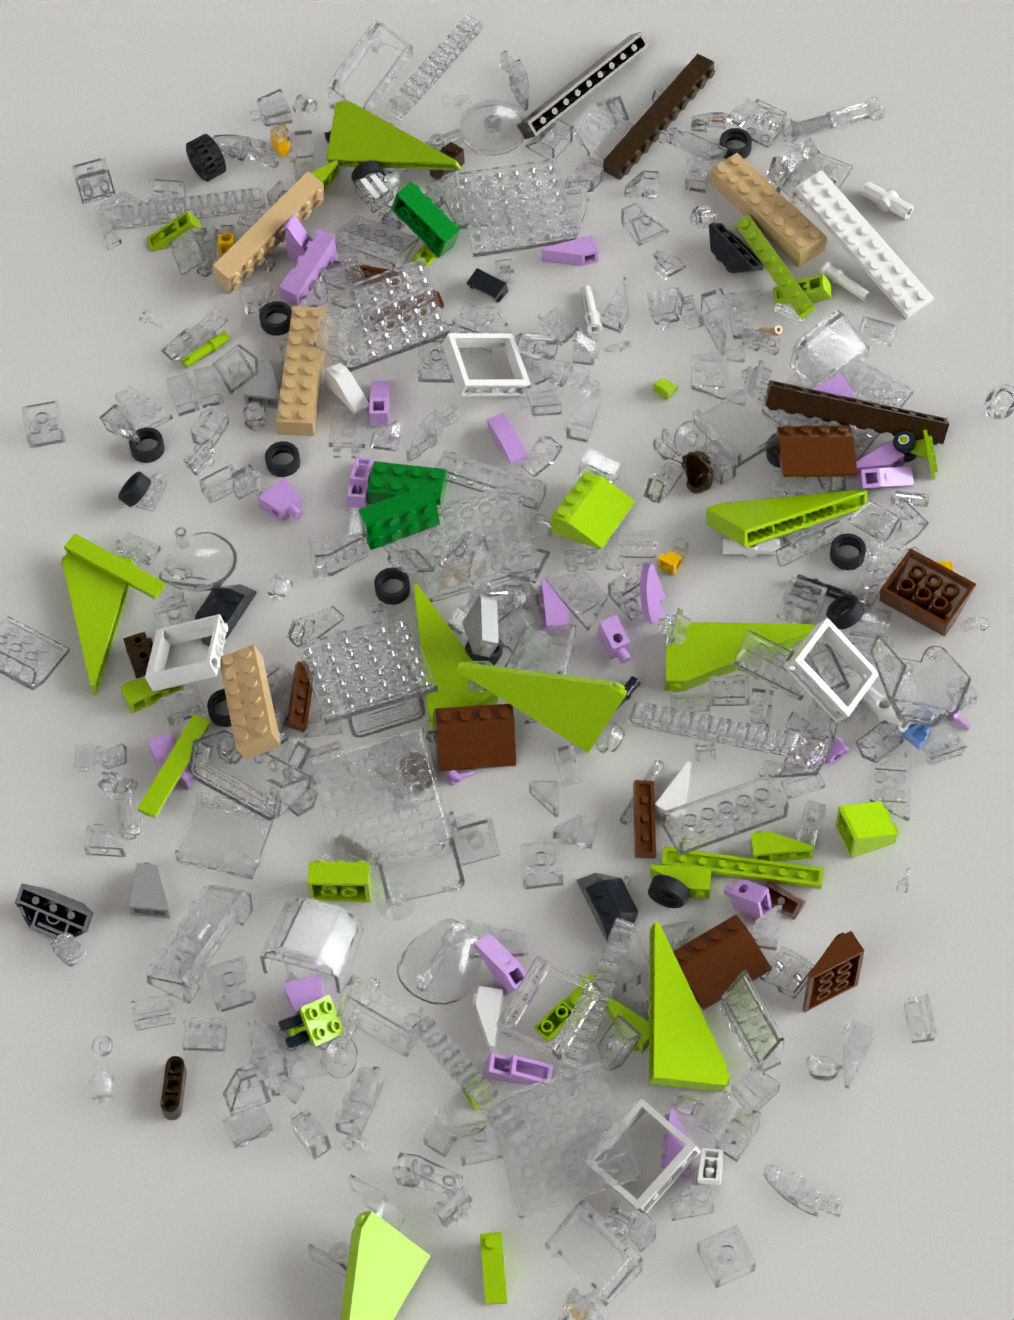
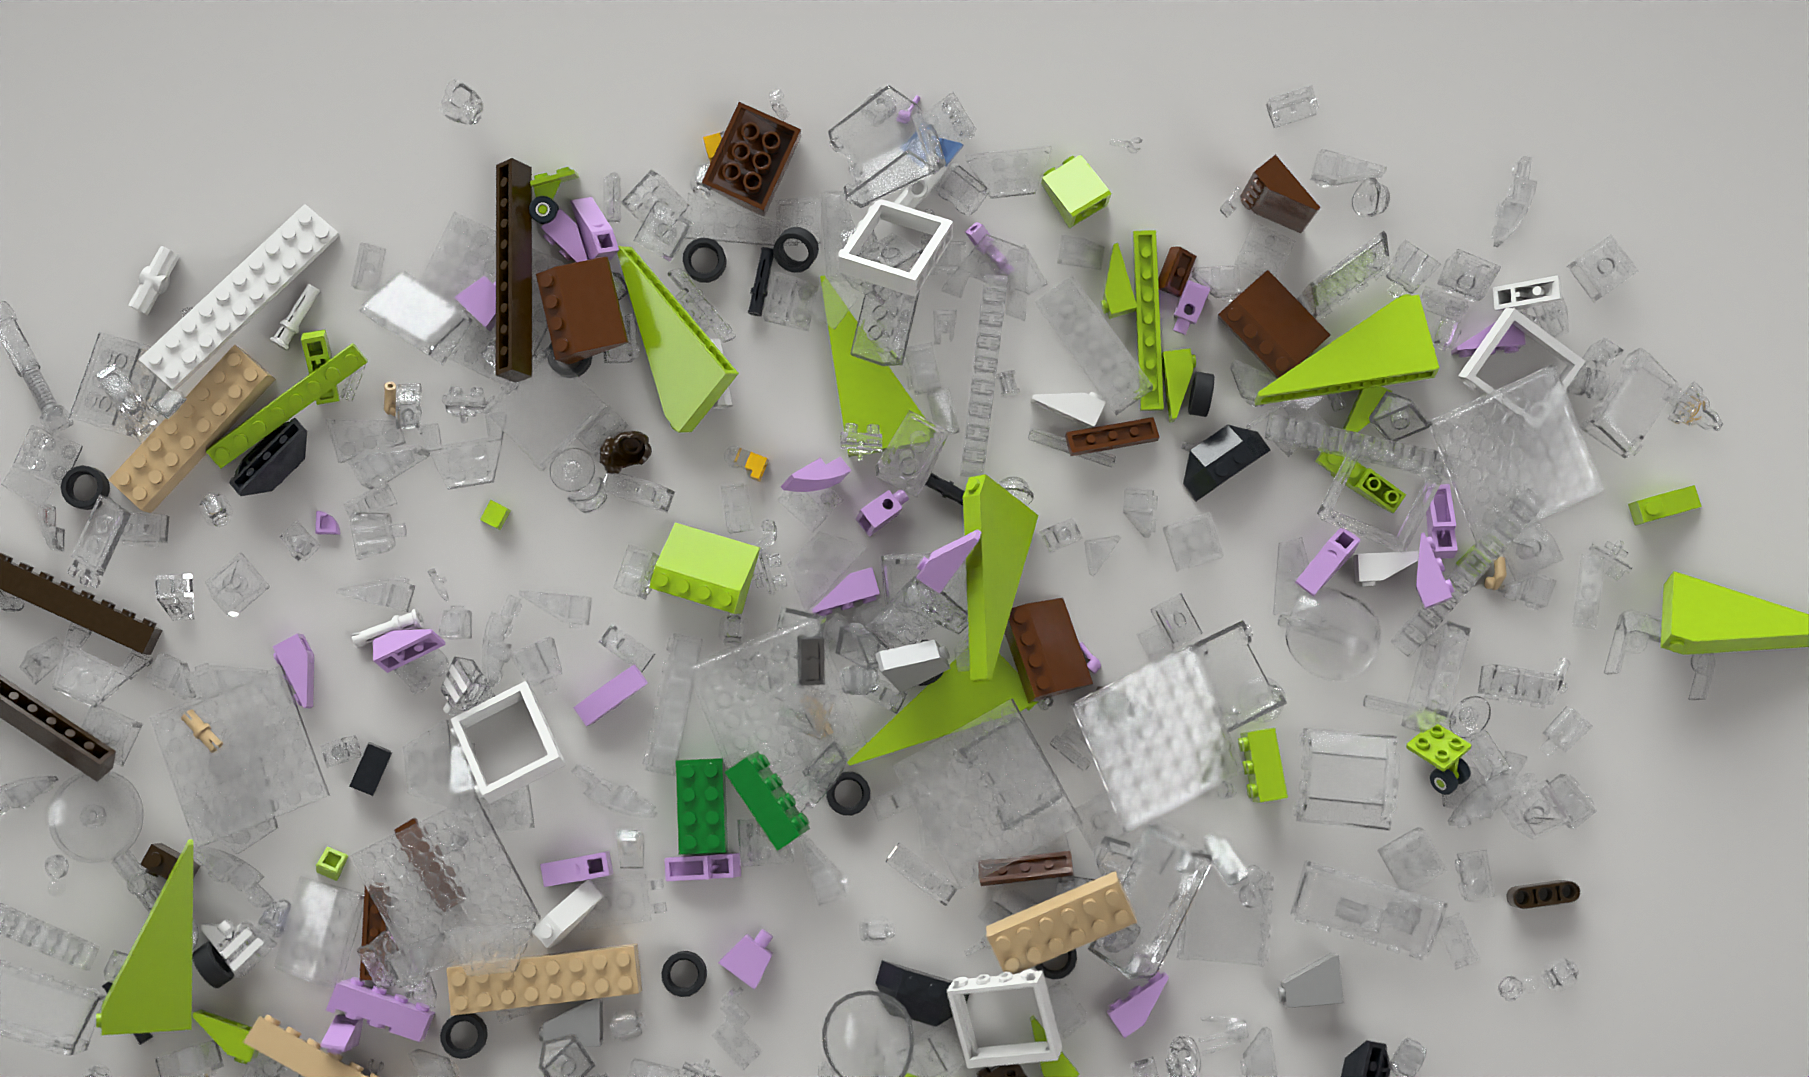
camera: 100 degrees left, 25 degrees up
lime tile [137,714,211,819] -> none
lavender torso [283,974,324,1014] -> none
green brick [391,182,460,258] -> none
none -> tan pin [181,709,223,753]
none -> lavender tile [315,511,340,535]
none -> lavender slope [373,629,445,673]
none -> black hinge [797,635,825,686]
none -> clear piece [804,276,858,330]
none -> clear slope [875,410,950,497]
none -> lavender slope [917,530,981,594]
none -> clear bracket [1204,834,1249,887]
none -> lavender slope [1416,533,1455,610]
none -> tan arm [1484,557,1507,590]

